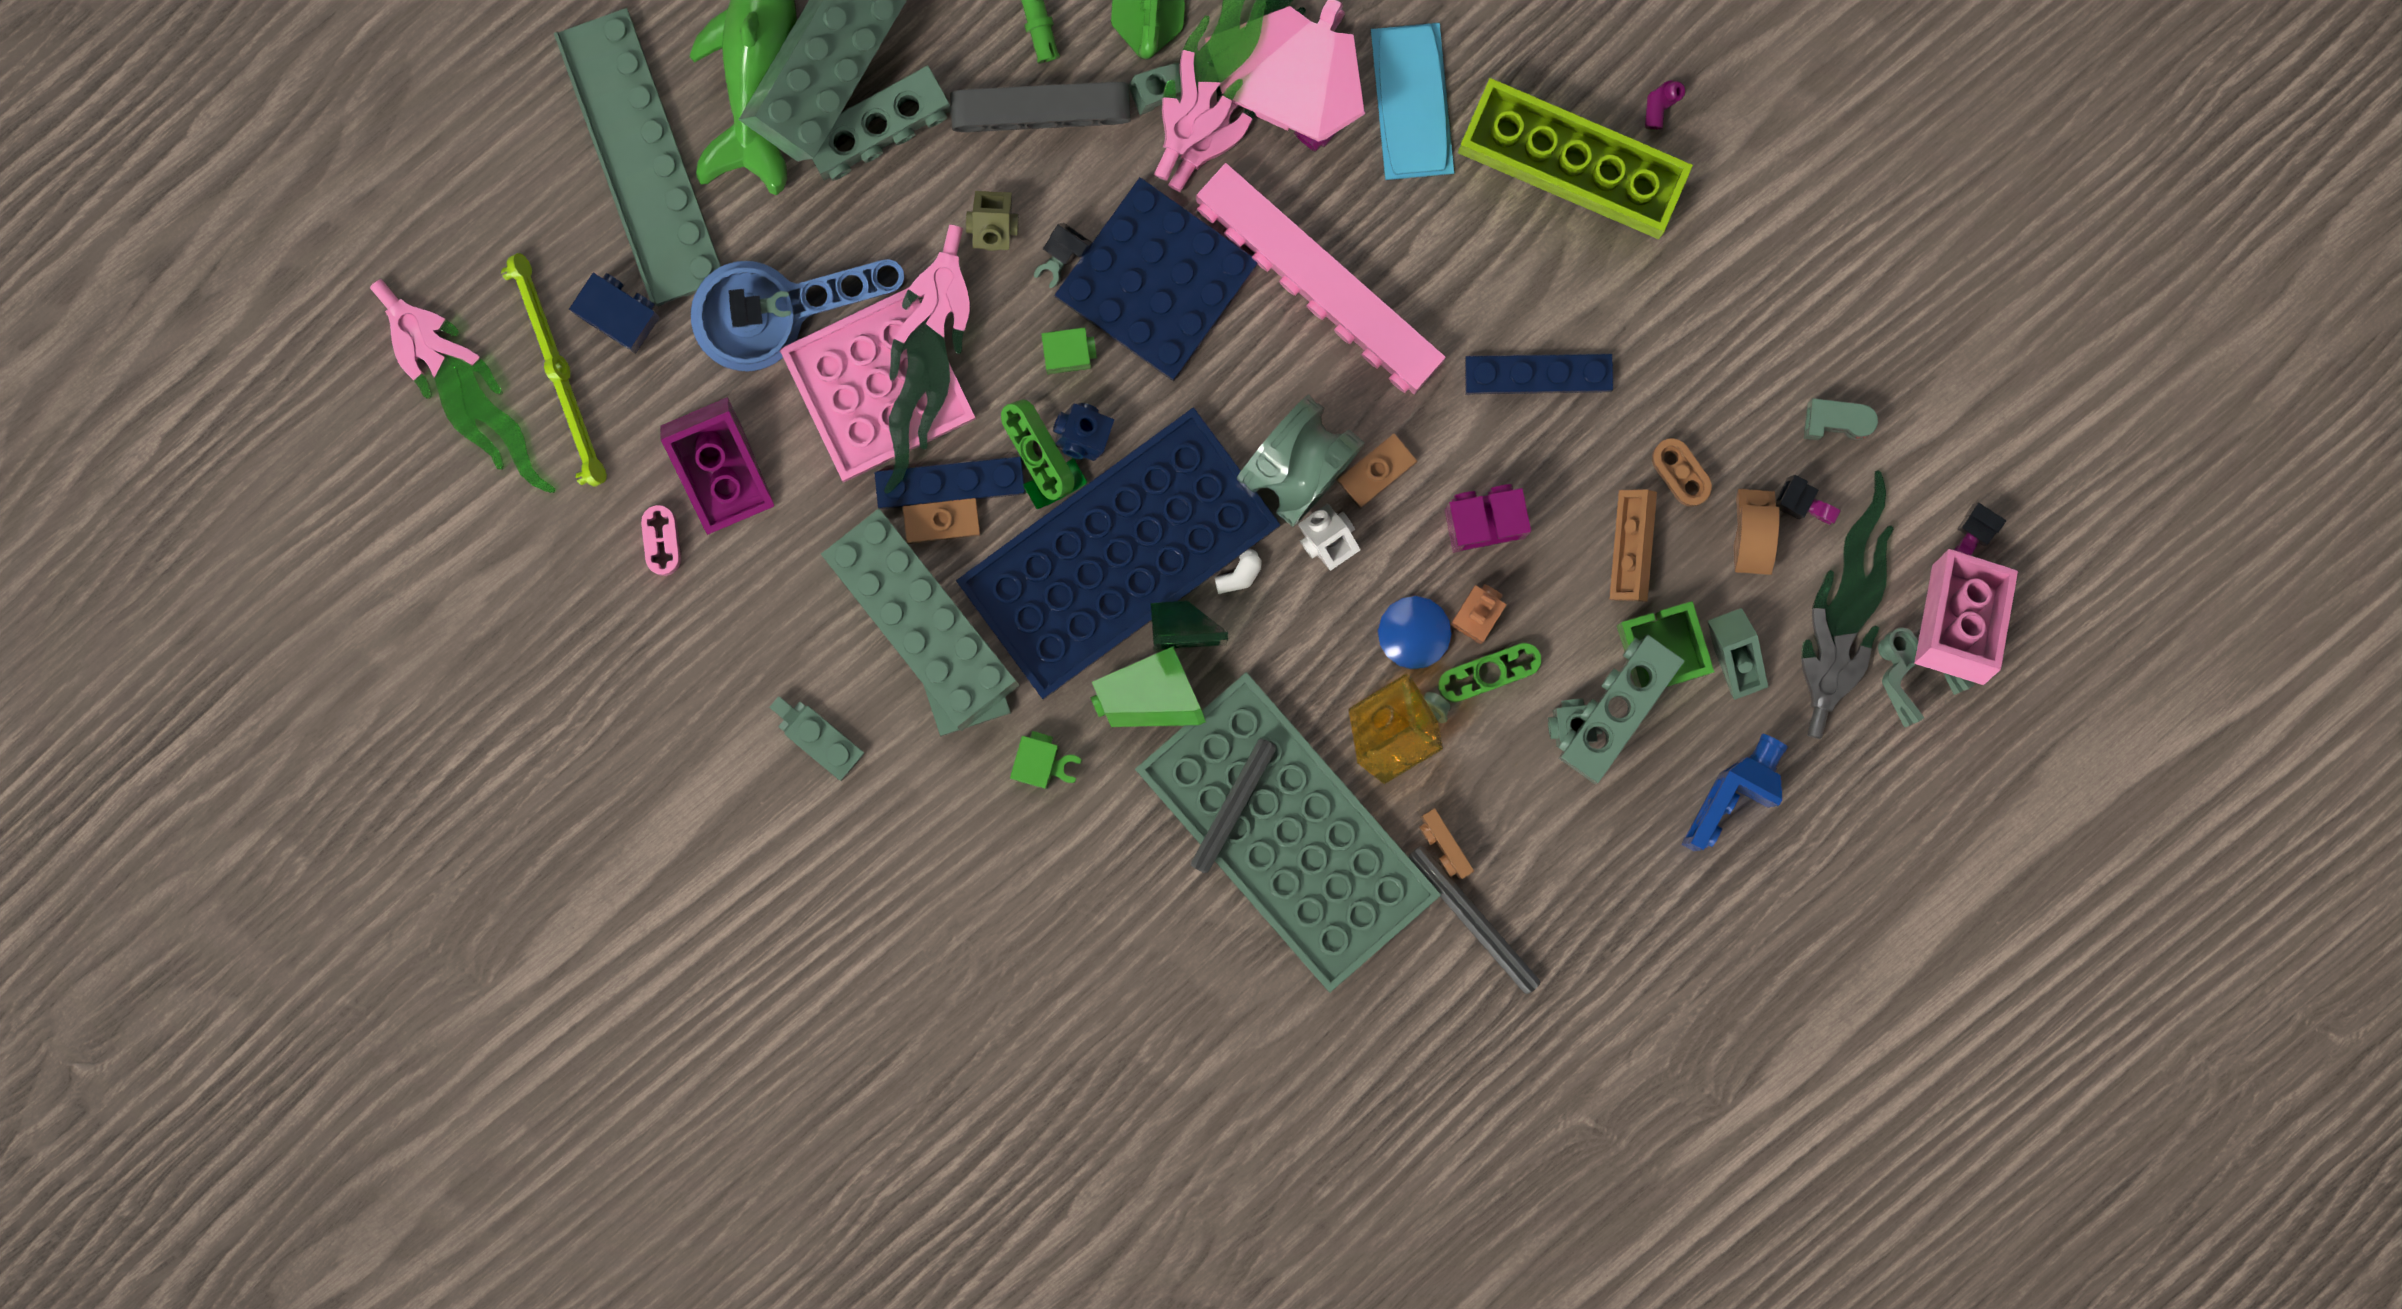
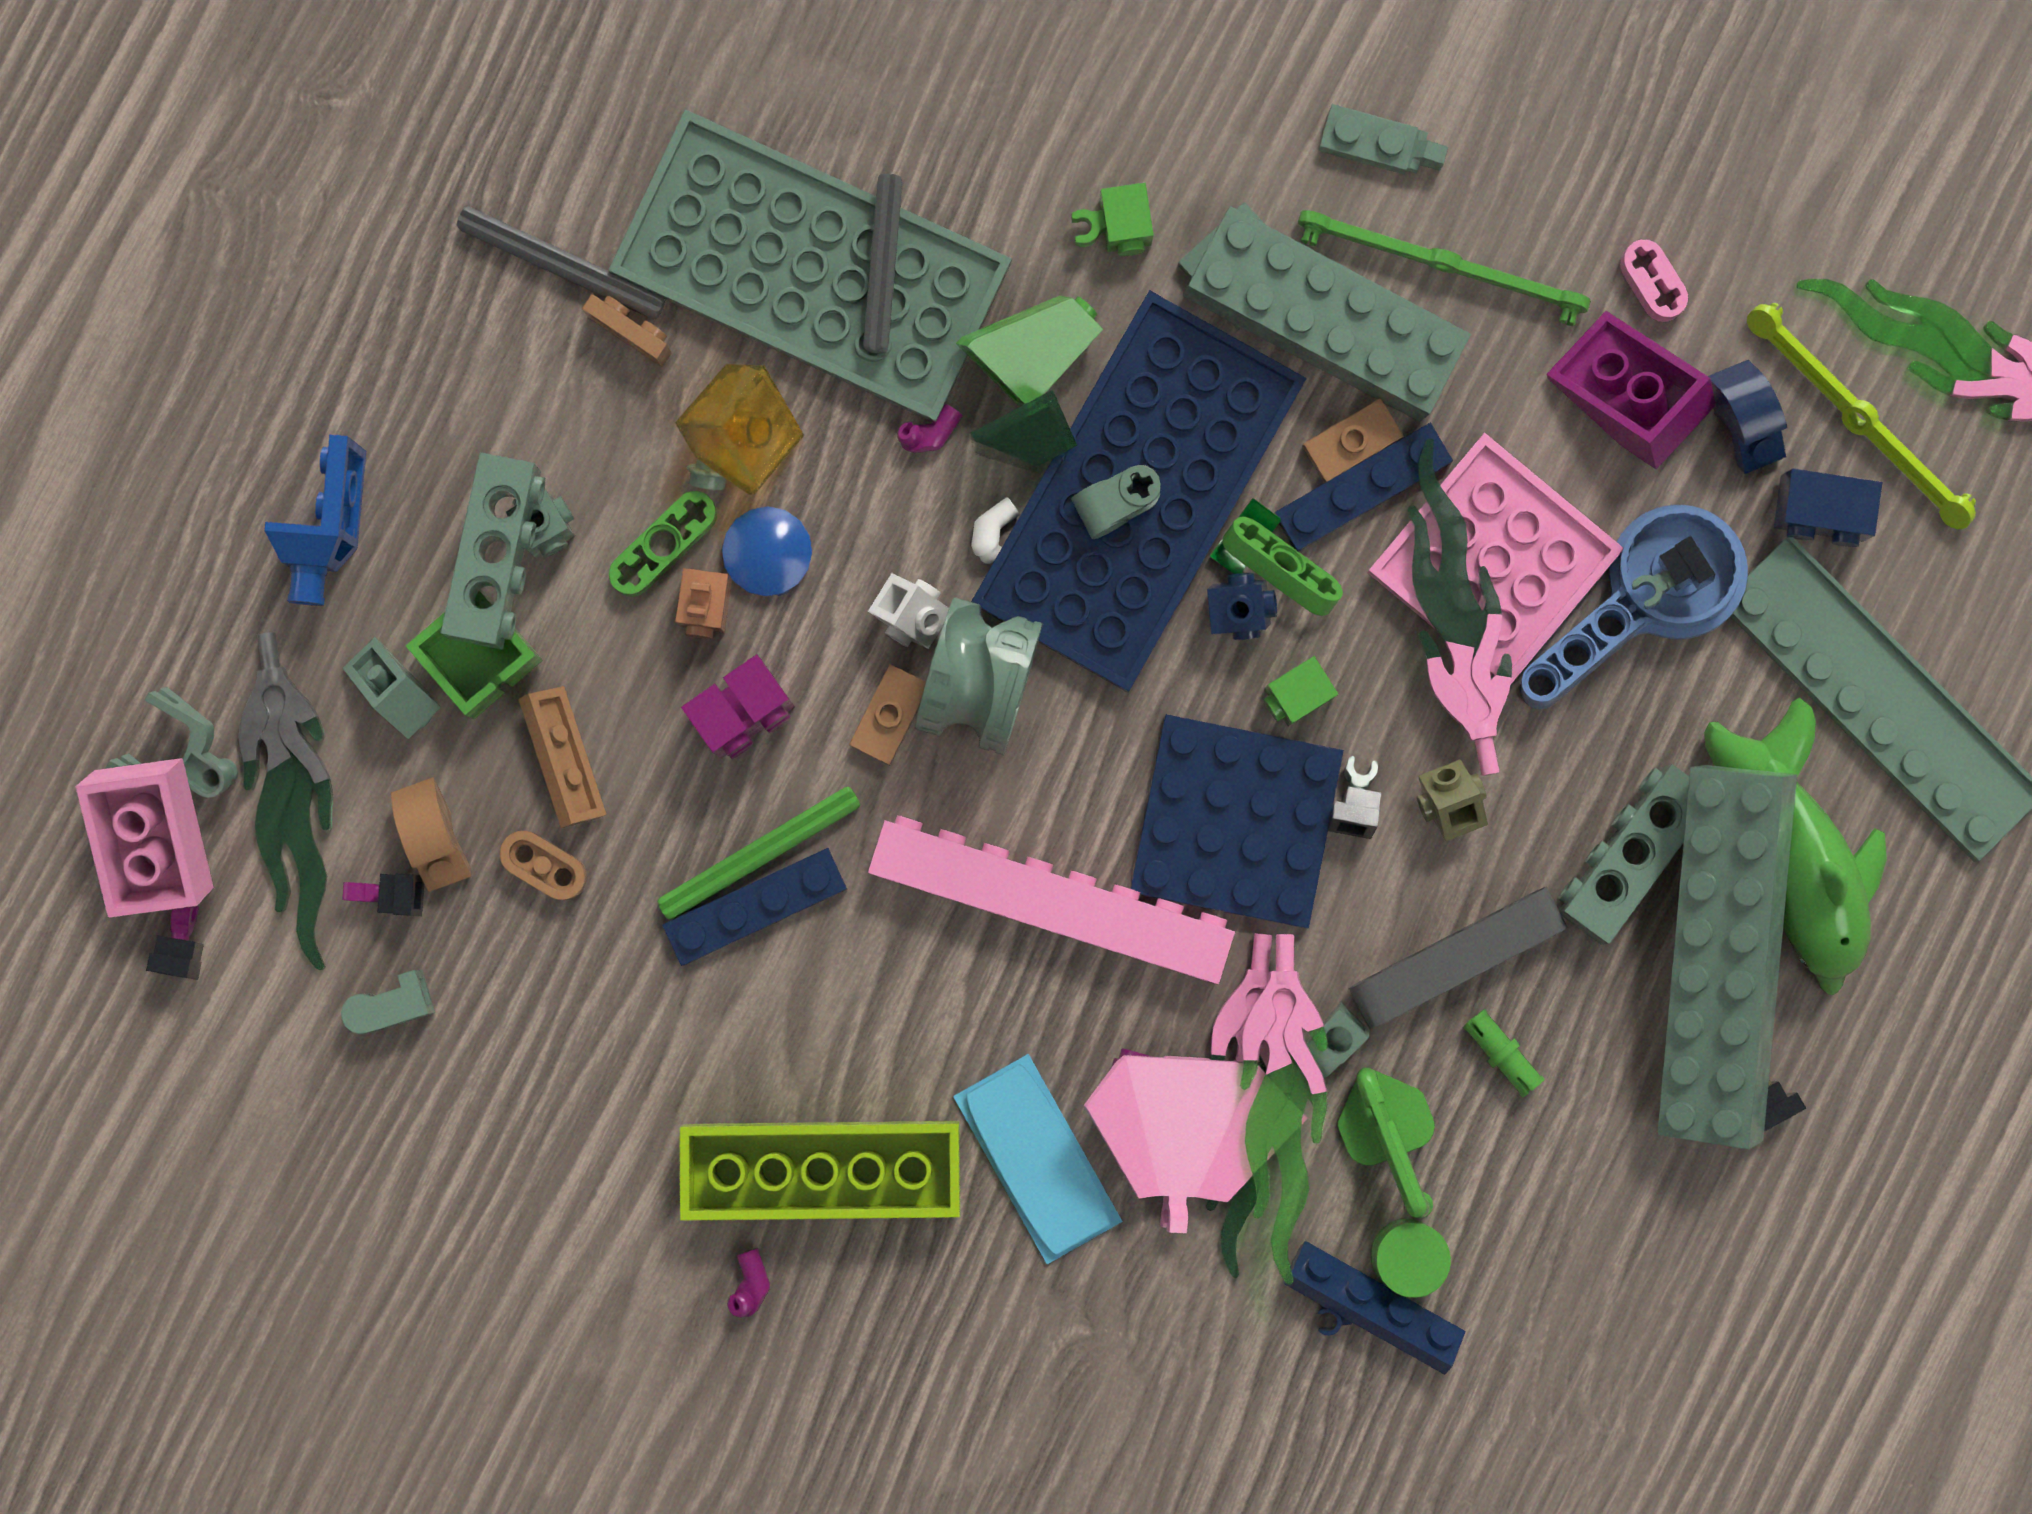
camera: 155 degrees right, 0 degrees up
none -> bright green axle [657,787,860,919]
none -> magenta arm [897,404,963,453]
none -> sand green piece [1071,465,1161,539]
none -> bright green piece [1298,210,1591,326]
none -> dark blue brick [1708,360,1787,474]

